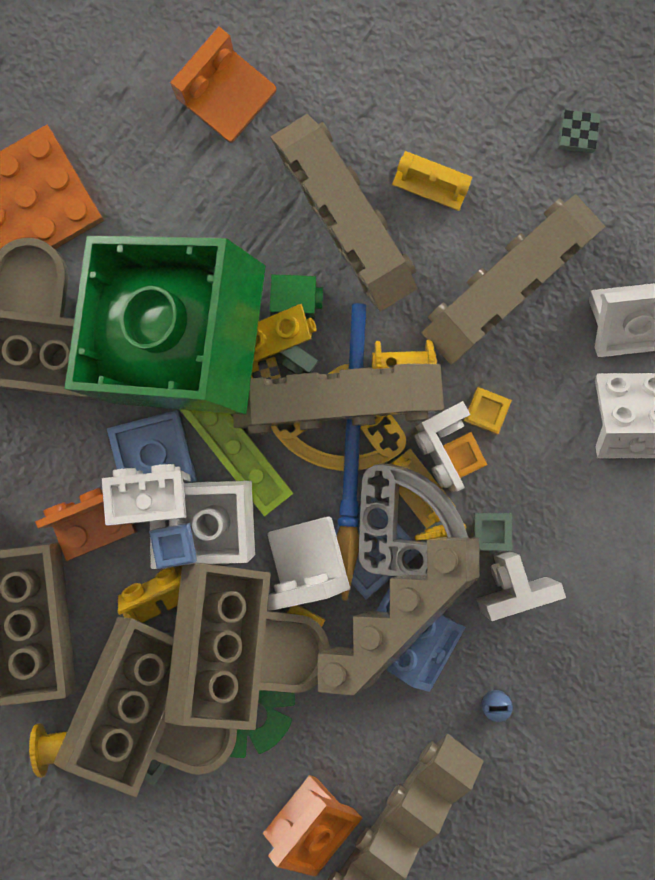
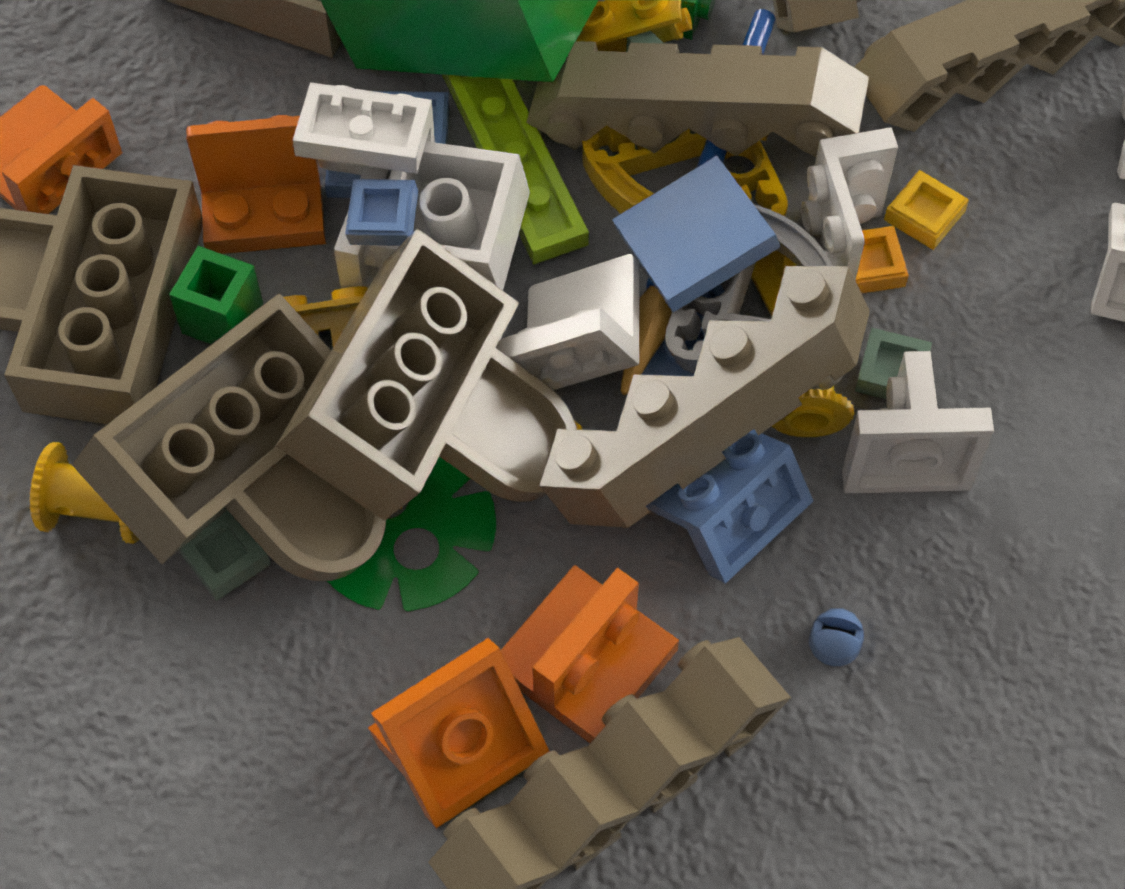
camera: 15 degrees right, 25 degrees down
none -> green brick [169,246,264,344]
none -> orange bracket [501,565,679,743]
none -> medium blue tile [612,156,781,312]

